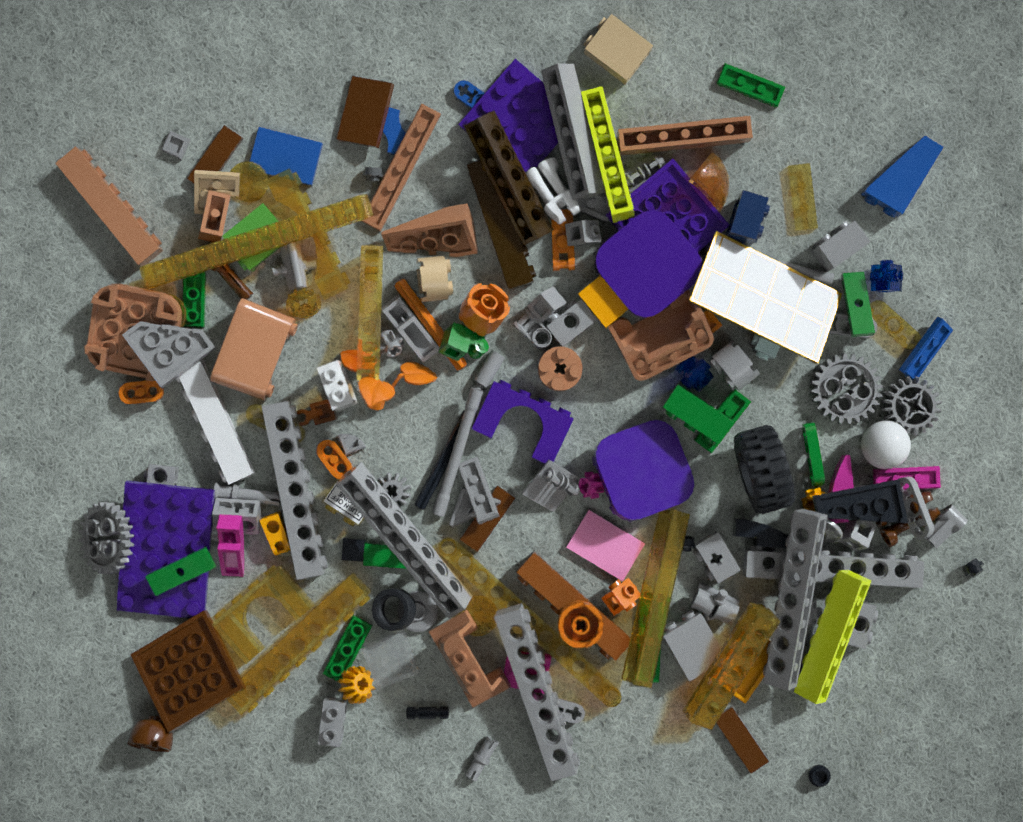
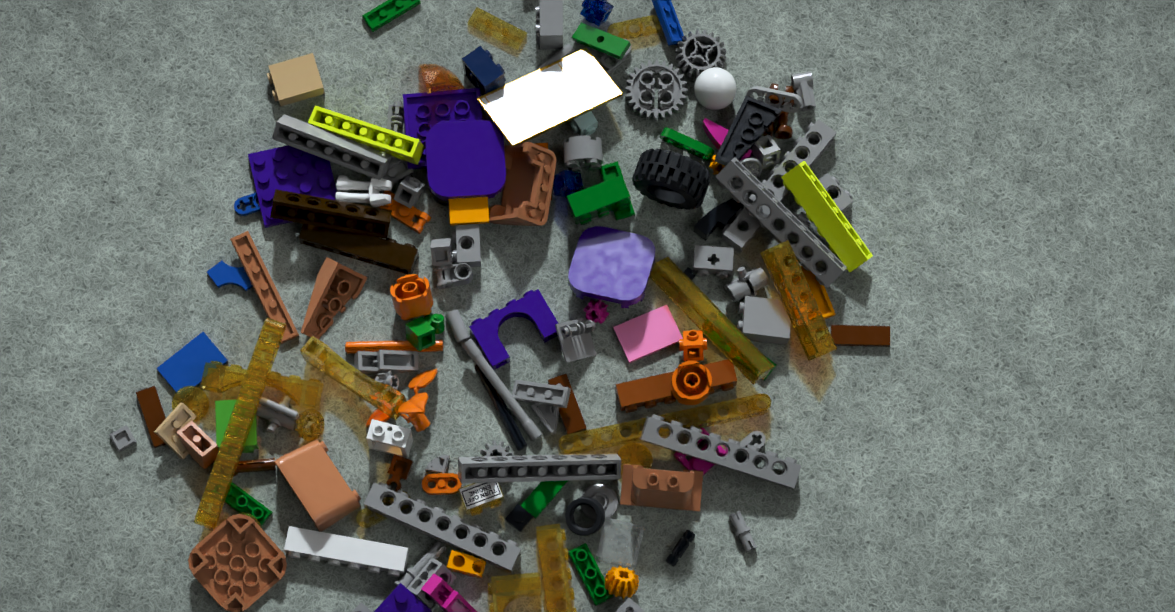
camera: 55 degrees left, 15 degrees down
nougat brick [55,146,163,267] -> none
orange plate [119,380,164,404] -> none
light grey plate [122,322,216,388] -> none
reddish brown tile [337,76,394,149] -> none
dark grey plate [362,167,384,182] -> none
tan brick [417,256,453,302] -> none
nougat brick [538,346,582,391] -> none
nougat brick [617,116,753,156] -> none
black plate [808,765,831,787] -> none
dark pink tile [873,466,941,490] -> none
black plate [963,558,984,578] -> none

